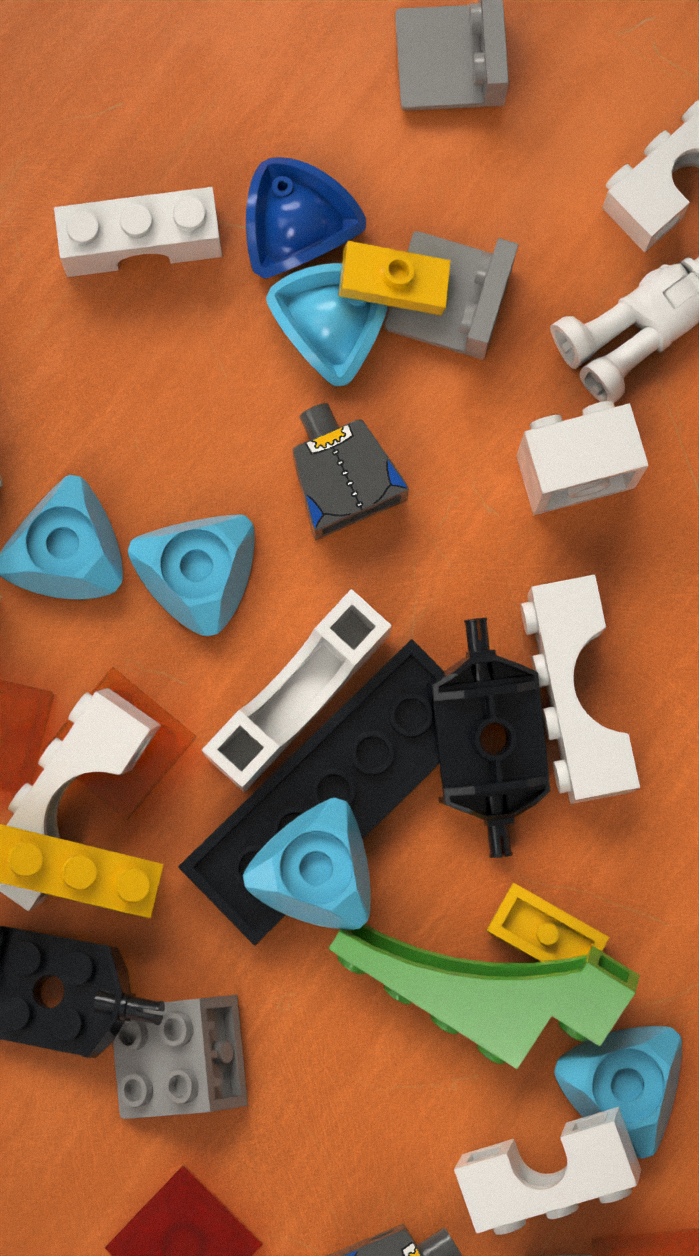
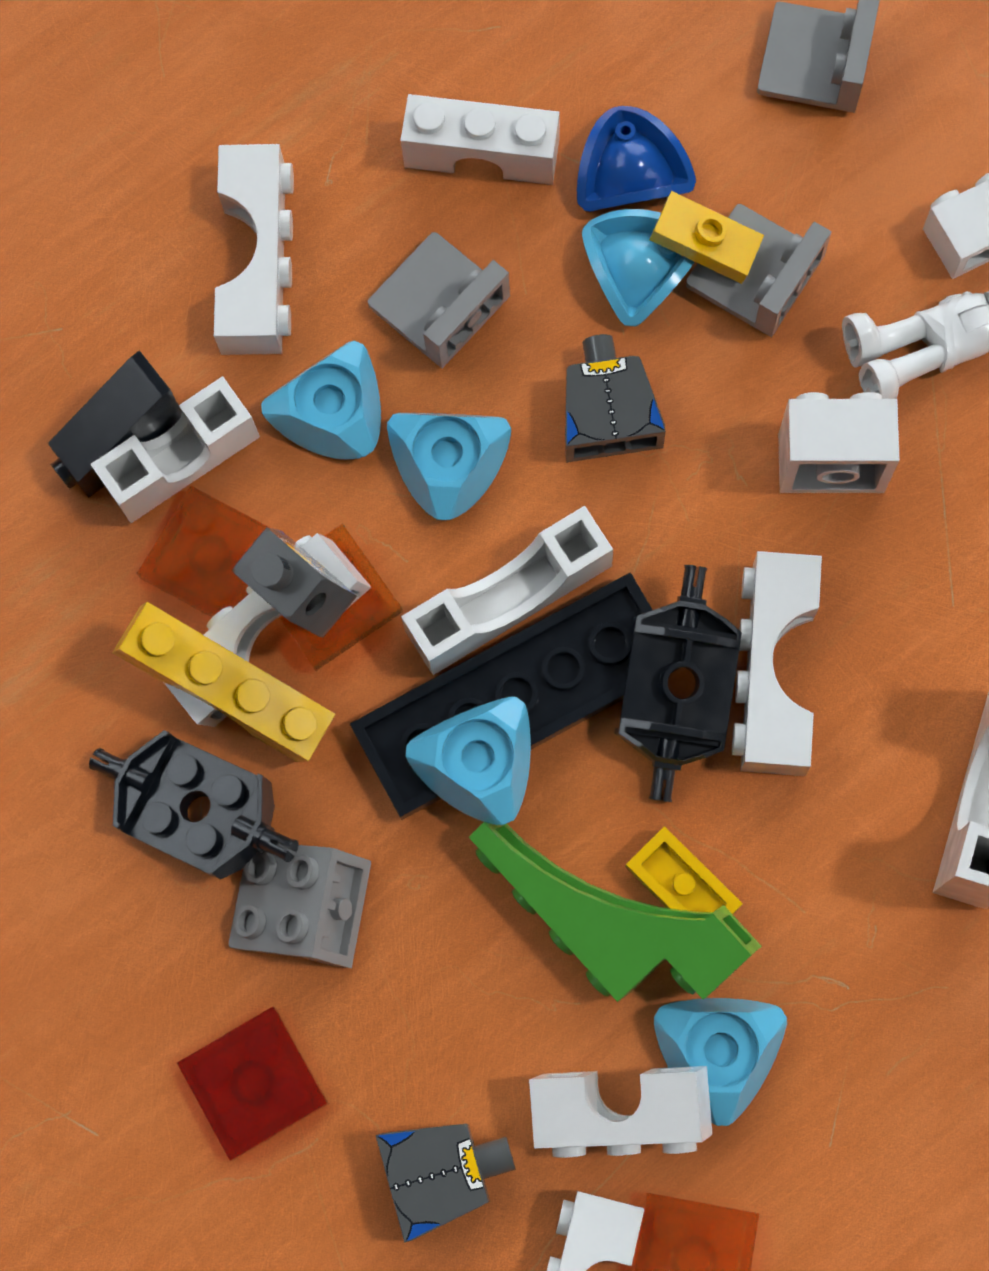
camera: 25 degrees right, 5 degrees down
none -> dark grey torso [232,527,357,638]
none -> light grey bracket [368,232,510,368]

